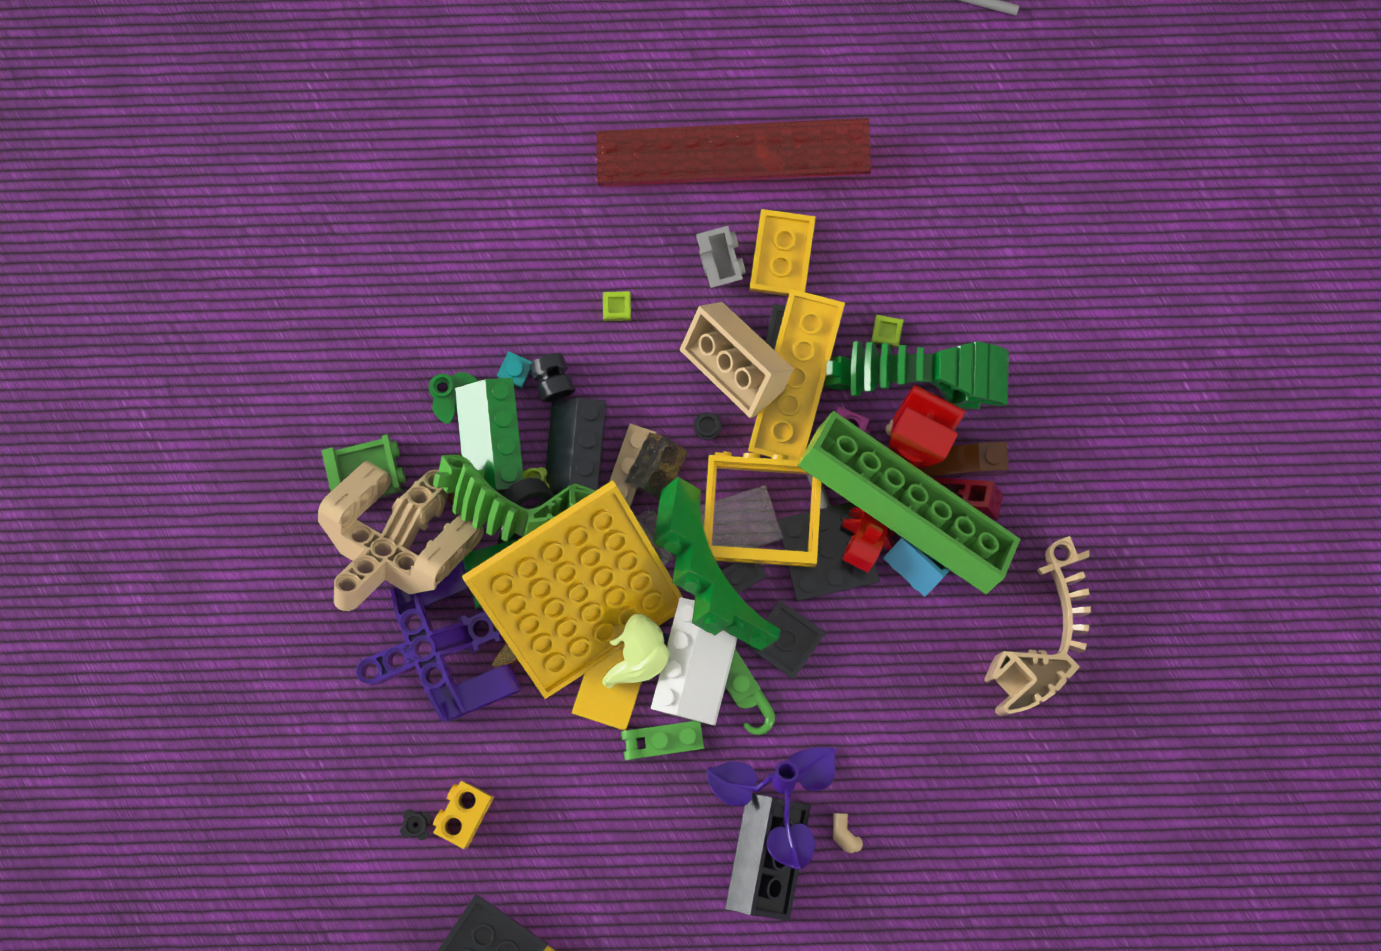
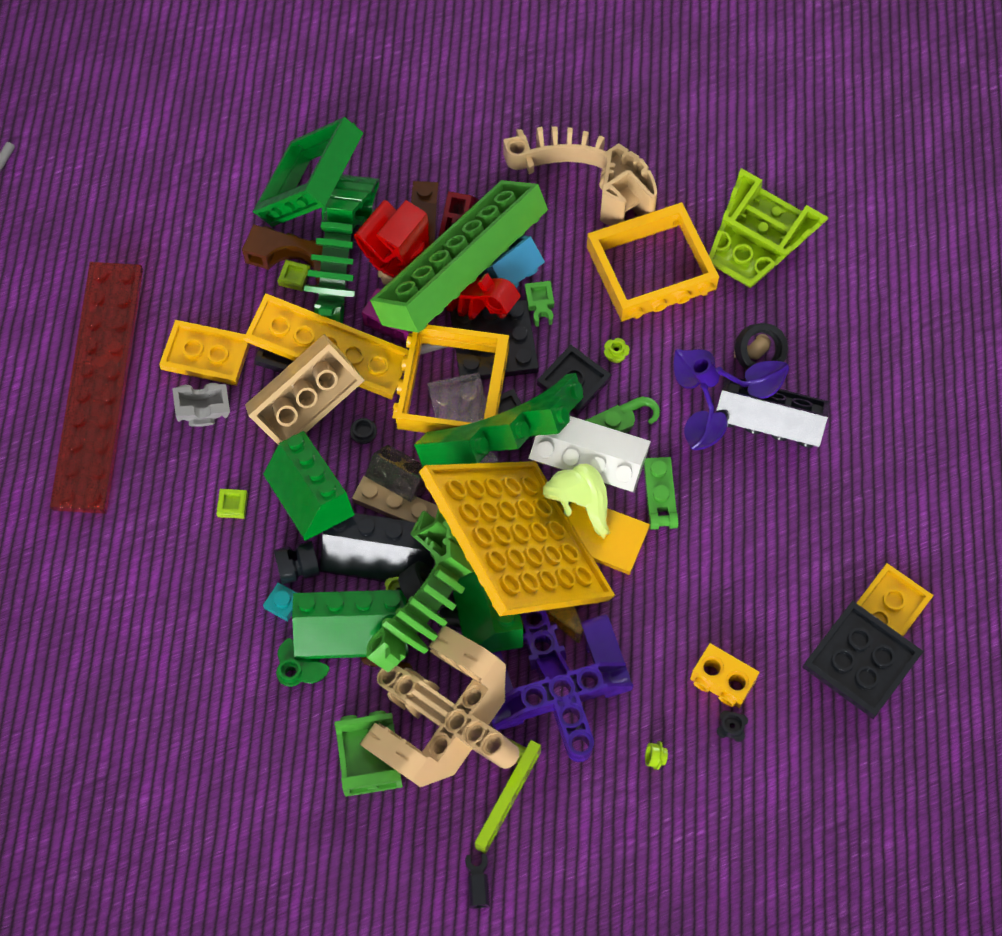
camera: 90 degrees left, 15 degrees down
none -> reddish brown arch [242,224,351,284]
none -> green window [253,117,363,227]
none -> green slope [263,431,355,541]
none -> black bar [465,854,490,909]
none -> lime piece [475,737,541,854]
none -> bright green plate [525,281,554,327]
none -> yellow window [586,202,719,322]
none -> lime plate [604,338,630,363]
none -> lime plate [645,741,668,770]
none -> lime wedge [709,168,828,288]
none -> black tyre [734,323,788,370]

